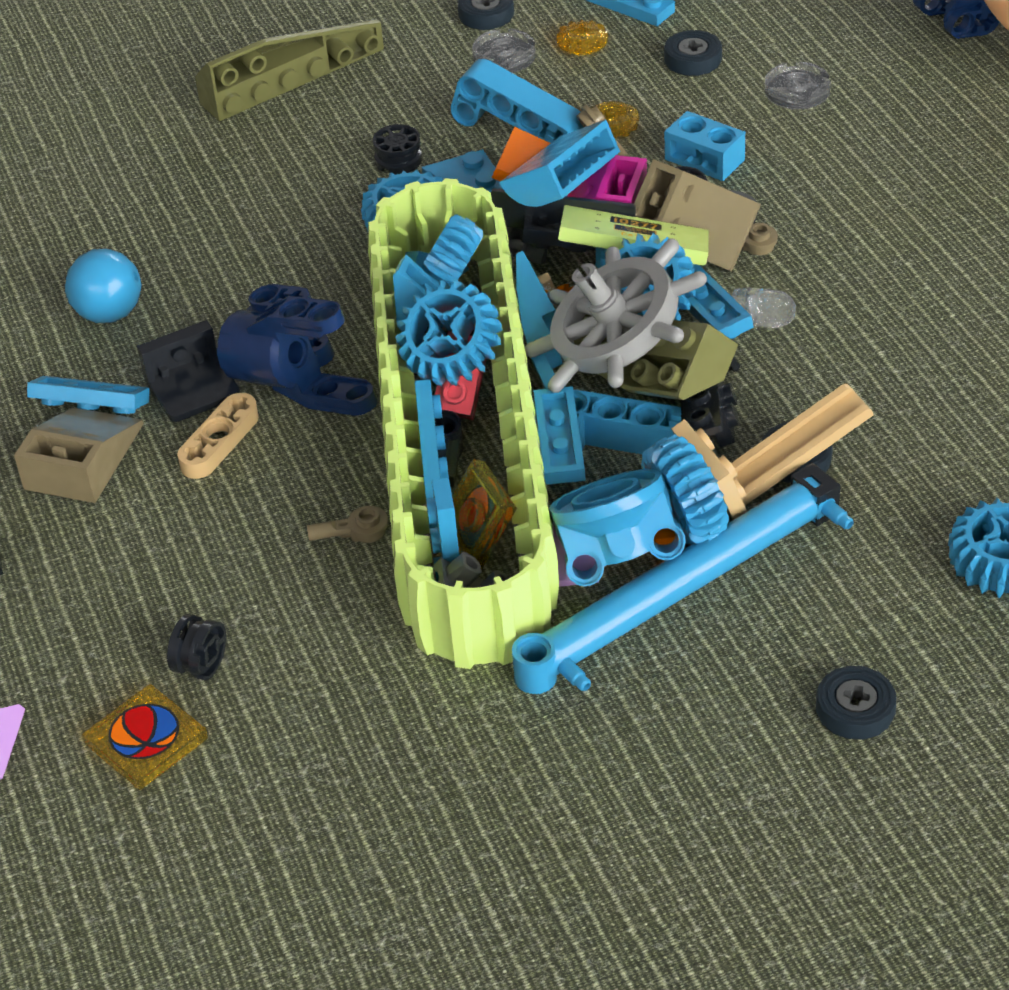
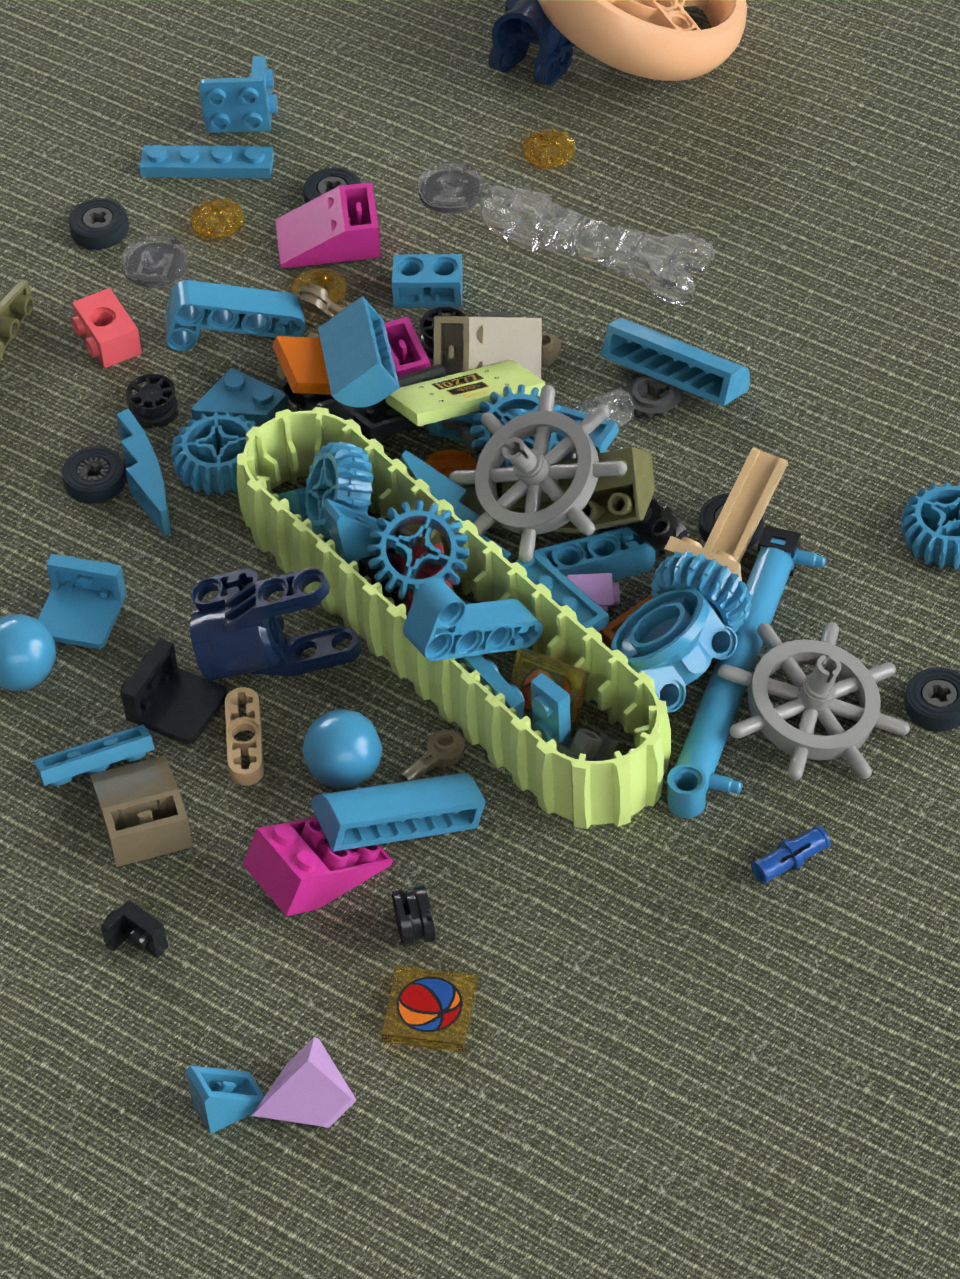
camera: 35 degrees left, 5 degrees up
none -> dark azure bracket [38,554,127,649]
none -> black bush [62,446,127,504]
none -> coral brick [71,288,142,369]
none -> dark azure slope [116,408,171,536]
none -> dark pink slope [243,817,393,916]
none -> dark pink slope [275,182,381,269]
none -> dark azure piece [302,709,383,790]
none -> dark azure brick [311,772,486,852]
none -> dark azure beam [403,578,543,661]
none -> clear piece [481,185,715,306]
none -> clear yellow gear [523,128,575,168]
none -> lavender window [566,573,620,613]
none -> dark azure brick [601,318,750,406]
none -> dark grey gear [625,374,682,419]
none -> light grey piece [718,622,910,781]
none -> blue pin [751,825,831,884]

